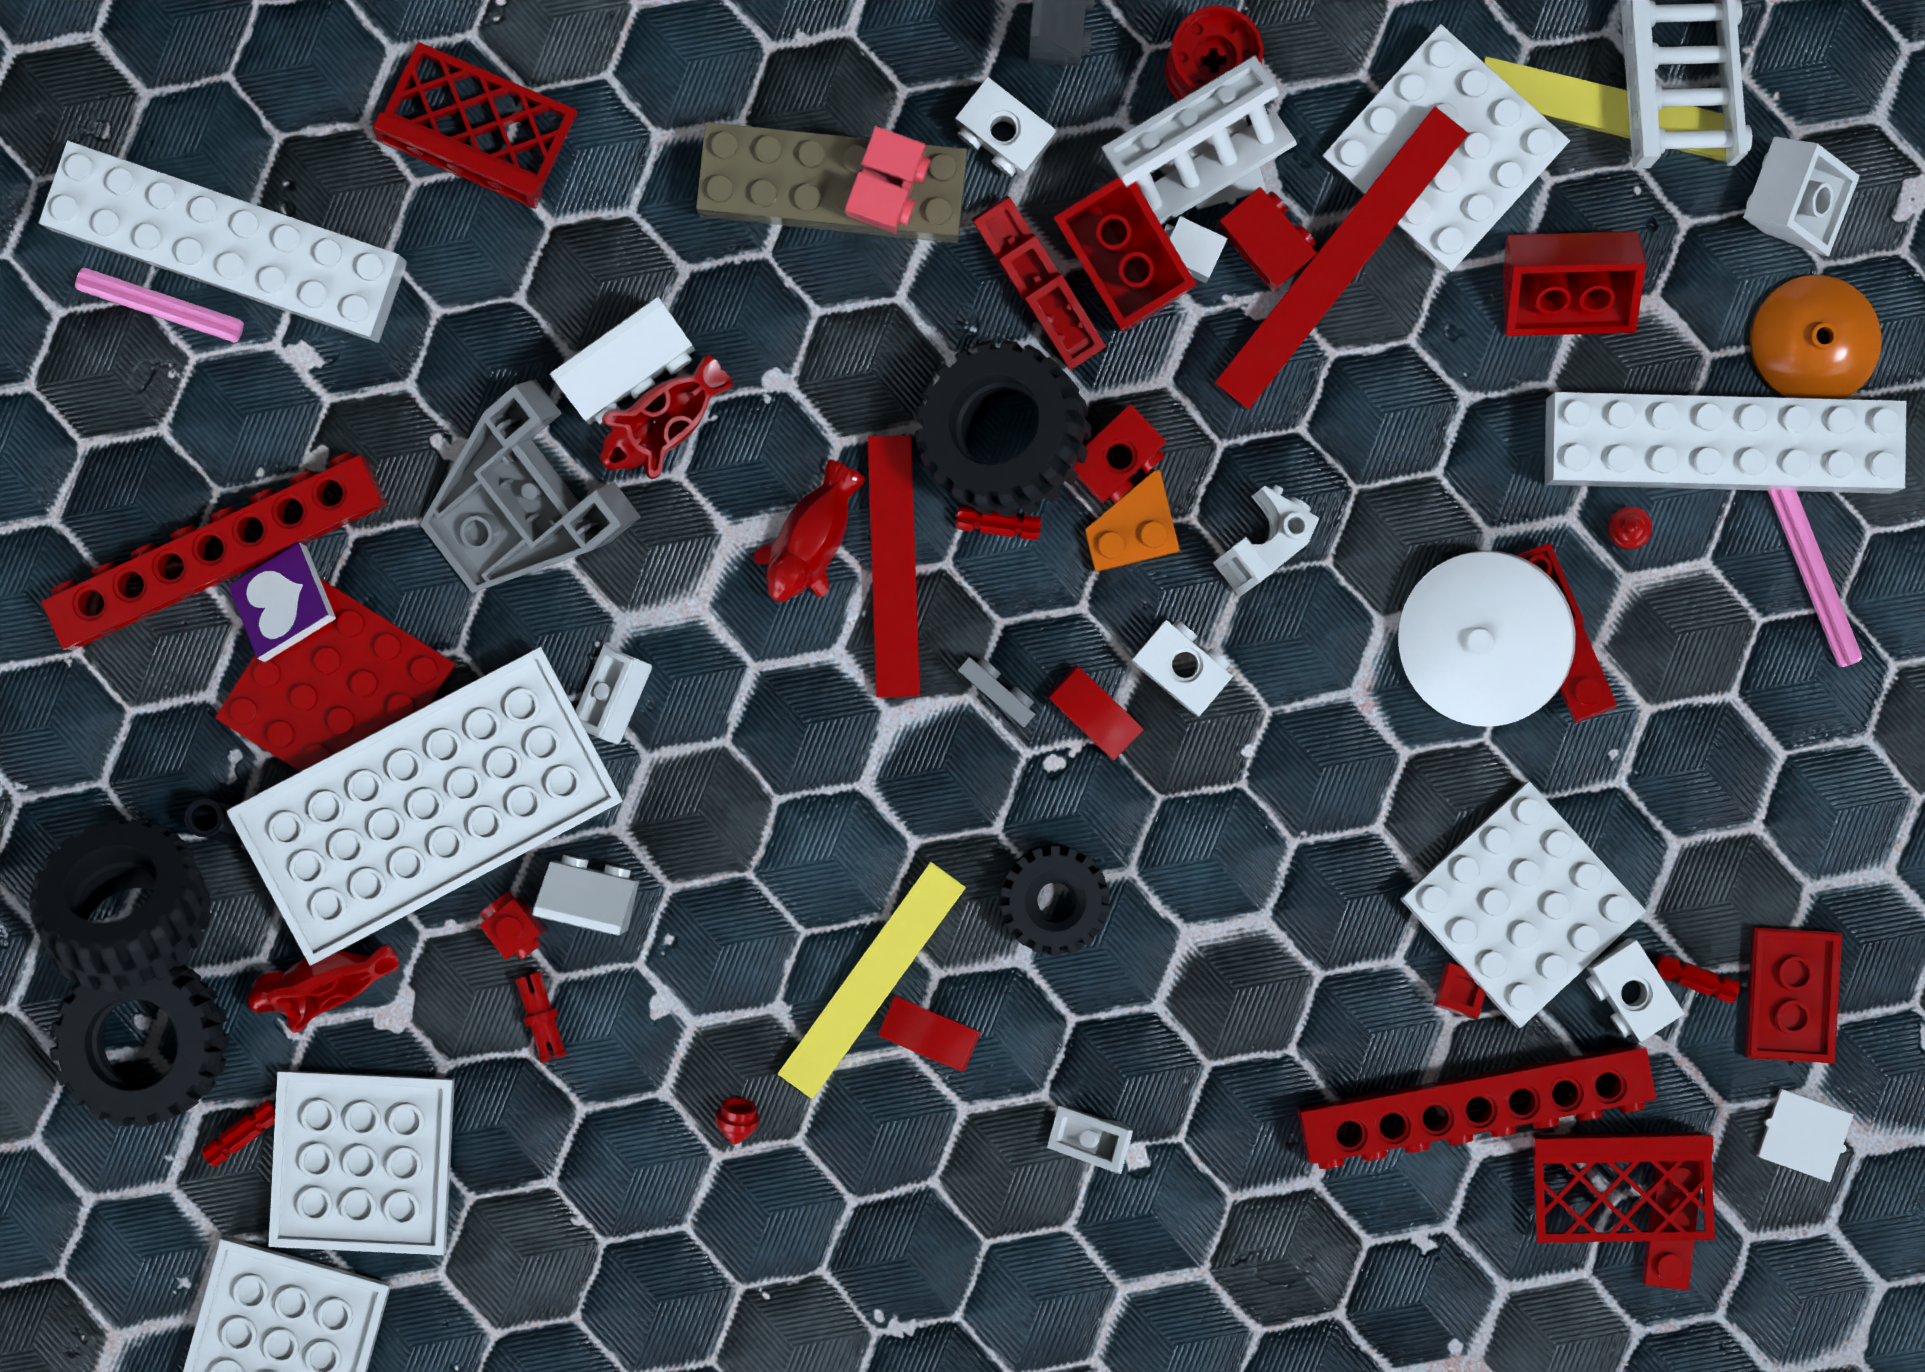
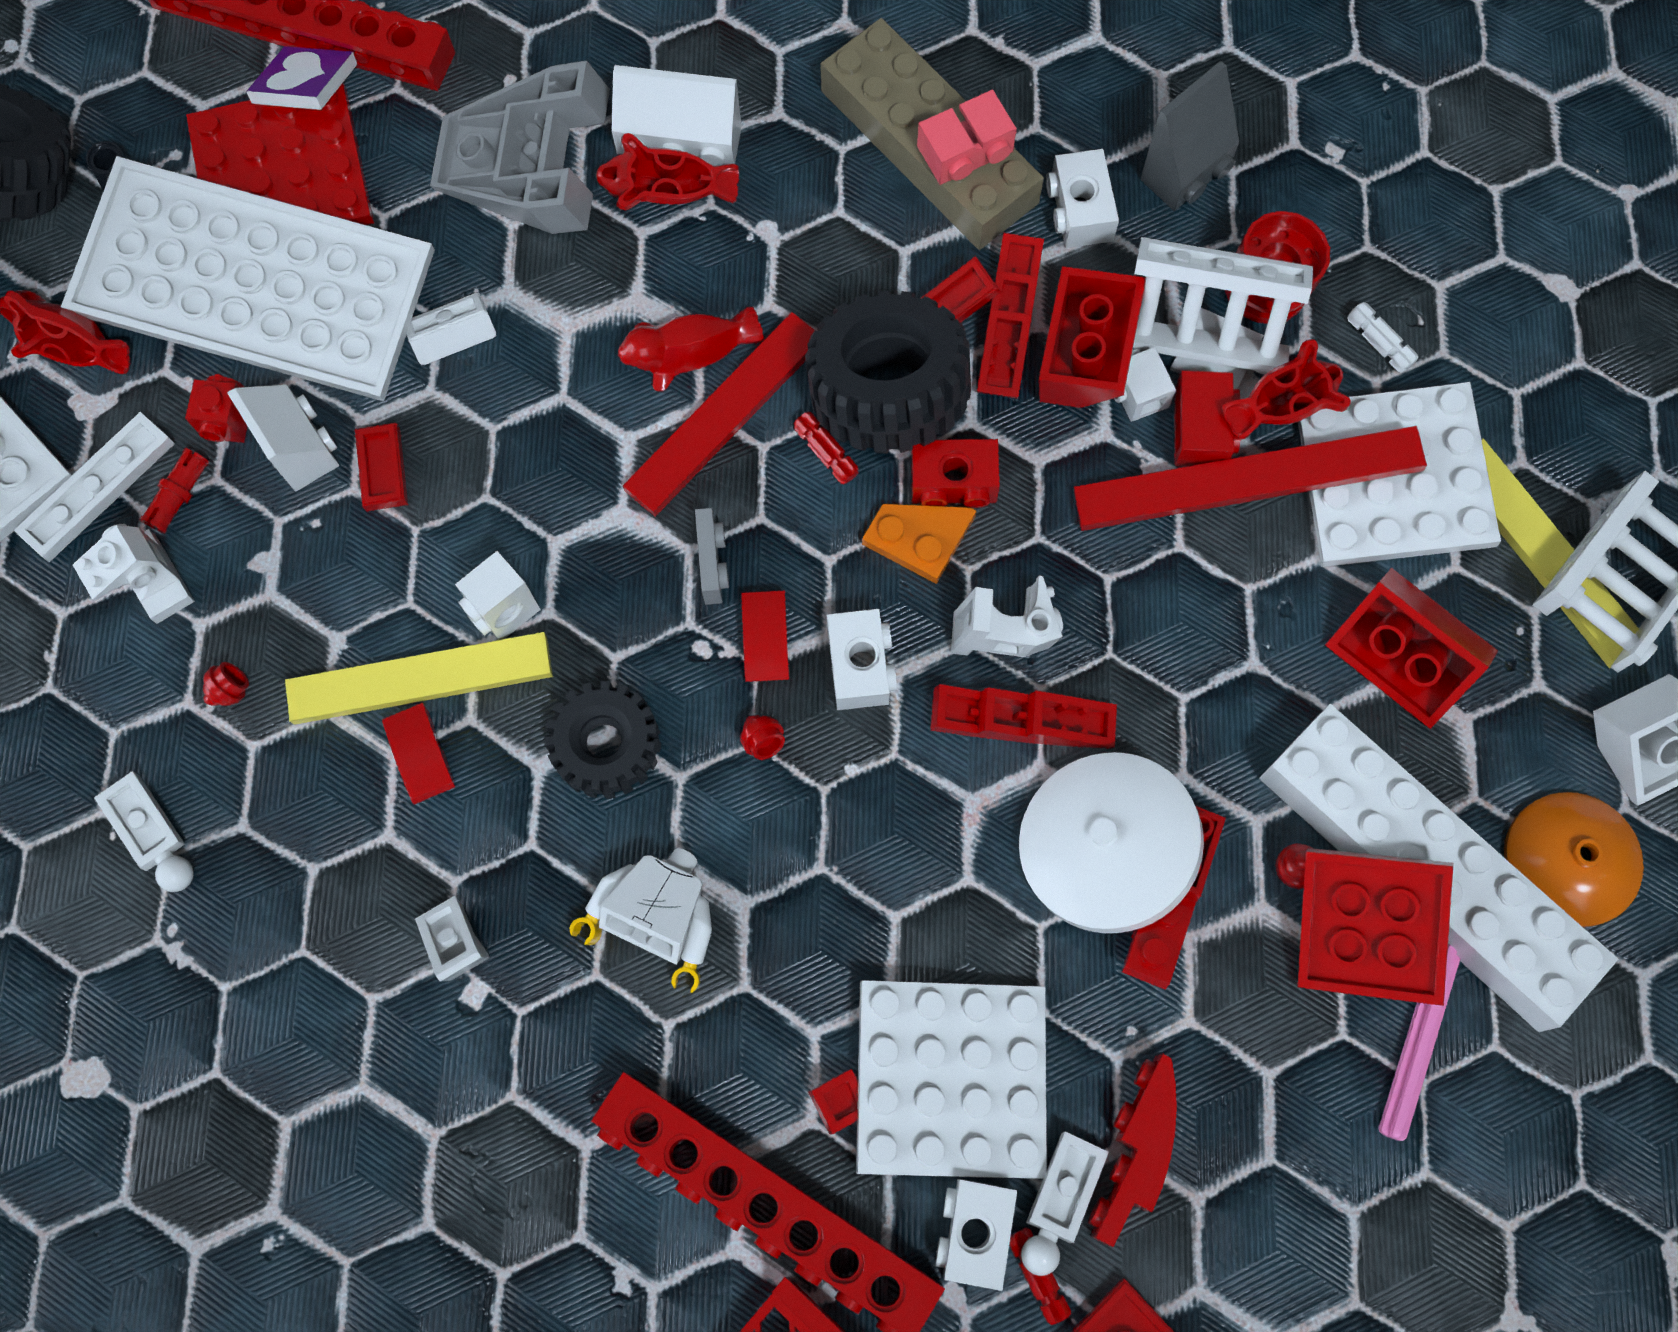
camera: 45 degrees right, 15 degrees down
none -> white plate [14,412,175,562]
none -> white tile [73,524,195,624]
none -> white plate [94,771,193,892]
none -> red tile [355,423,408,512]
none -> white brick [455,551,541,640]
none -> white torso [569,848,712,993]
none -> red plate [740,715,785,760]
none -> red tile [920,256,1001,323]
none -> red slope [930,684,1117,749]
none -> white plate [1021,1131,1109,1276]
none -> red slope [1088,1054,1177,1247]
none -> red animal [1222,339,1351,440]
none -> red plate [1298,848,1454,1006]
none -> white axle [1347,302,1418,373]

